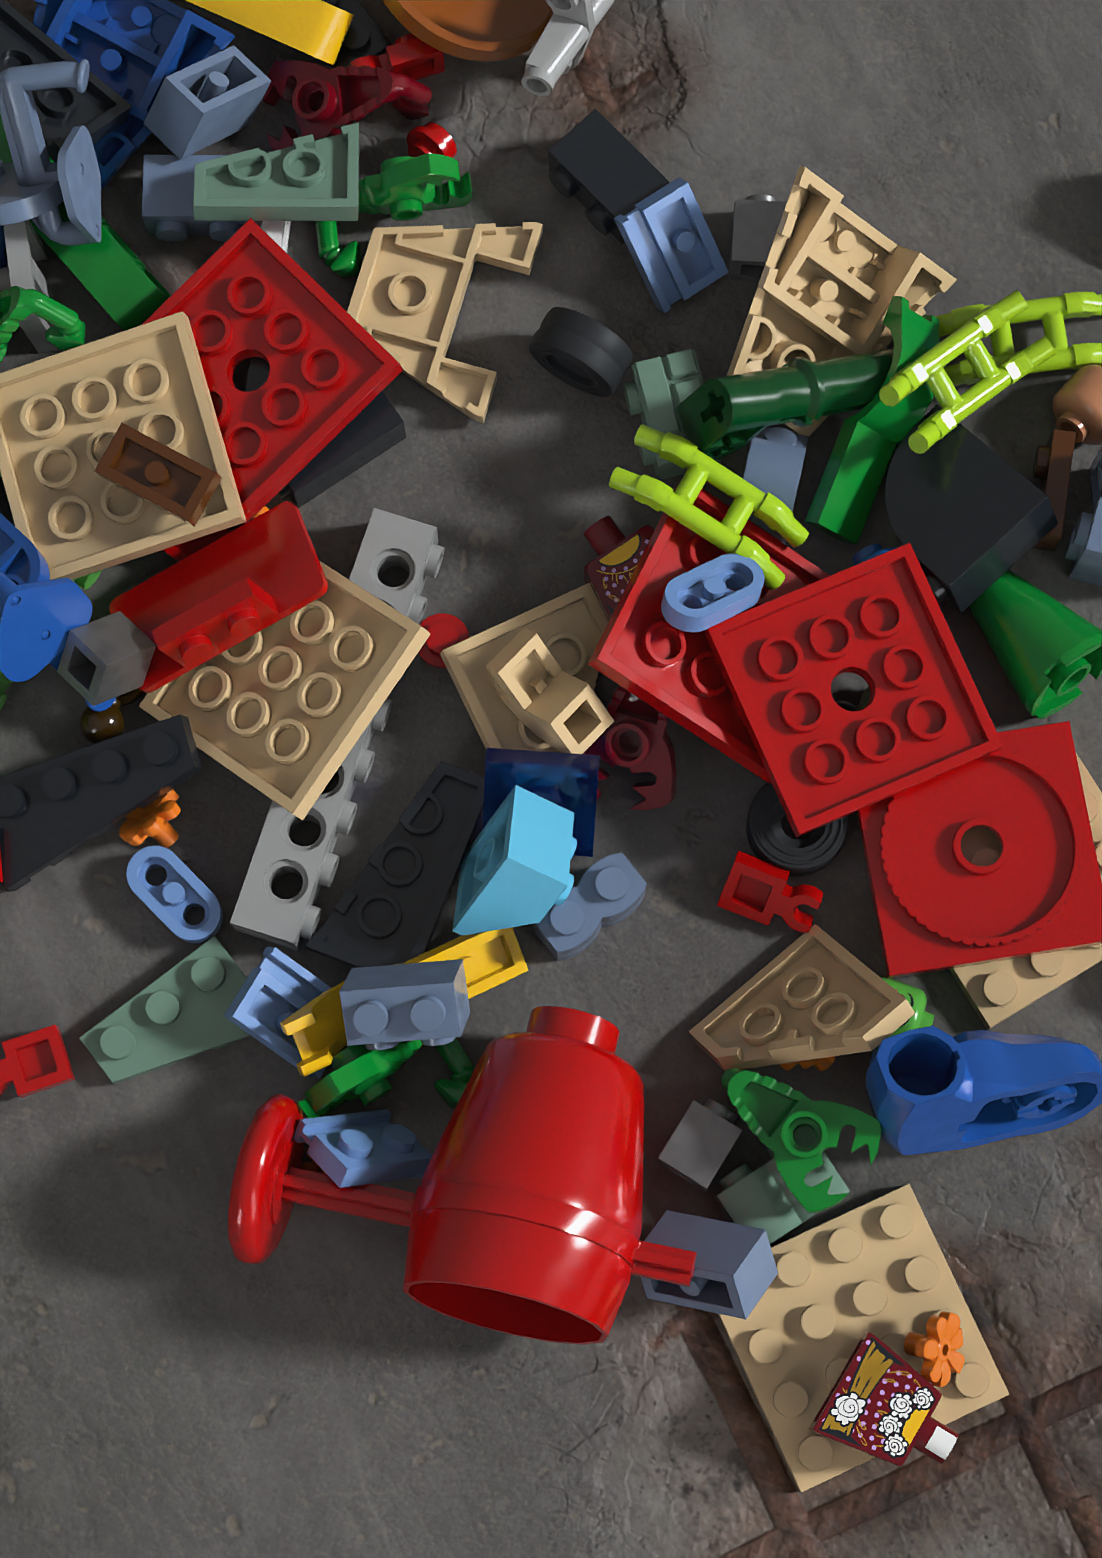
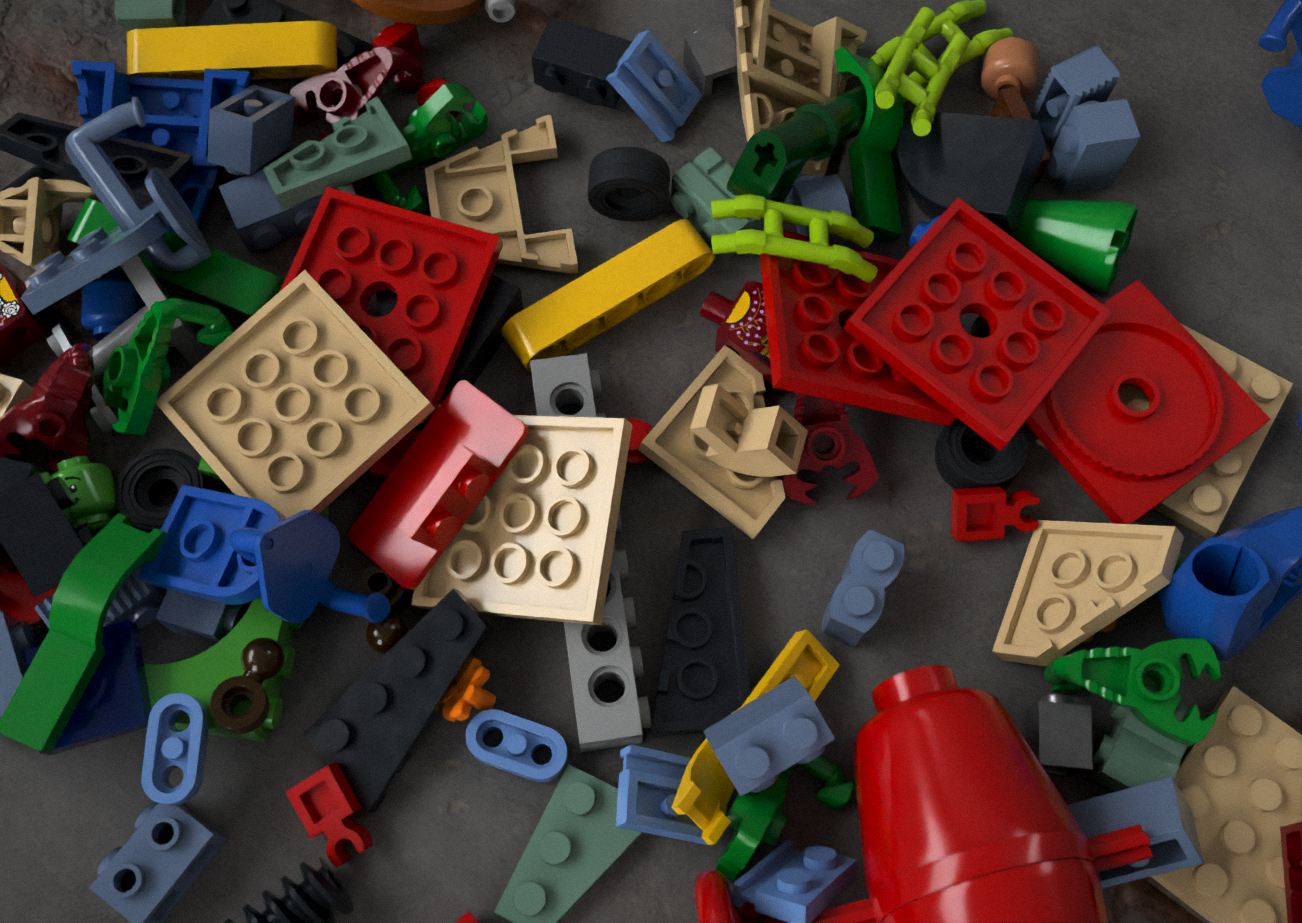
camera: 30 degrees left, 10 degrees down
flat silver brick [57,611,156,706] -> none
reddish brown plate [94,423,222,527] -> none
medium azure slope [452,785,577,936] -> none
clear blue tile [483,748,600,857] -> none
medium blue plate [661,554,764,632] -> none
none -> yellow beam [501,219,716,372]

